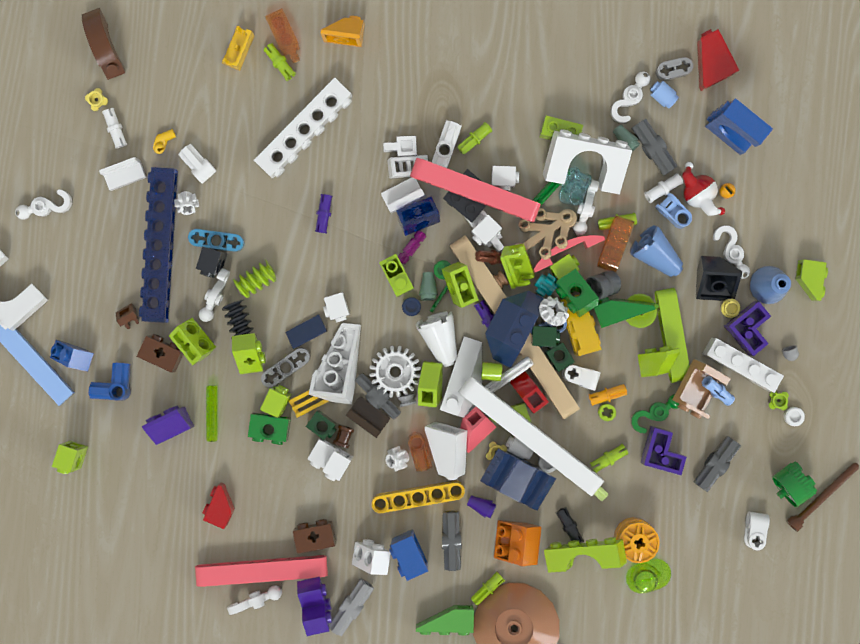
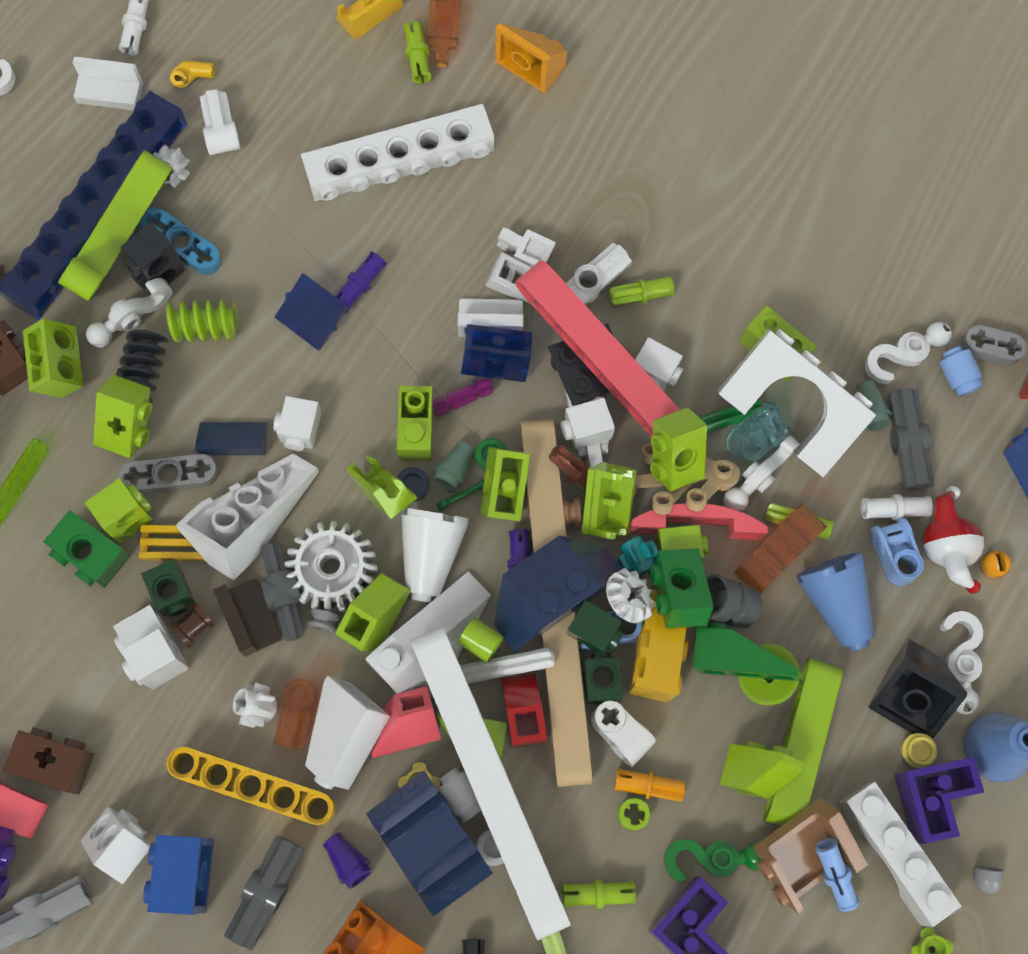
camera: 25 degrees right, 15 degrees down
none -> lime beam [58,150,173,302]
none -> clear blue piece [274,273,348,350]
none -> lime hinge [346,455,417,519]
none -> lime brick [650,407,707,492]

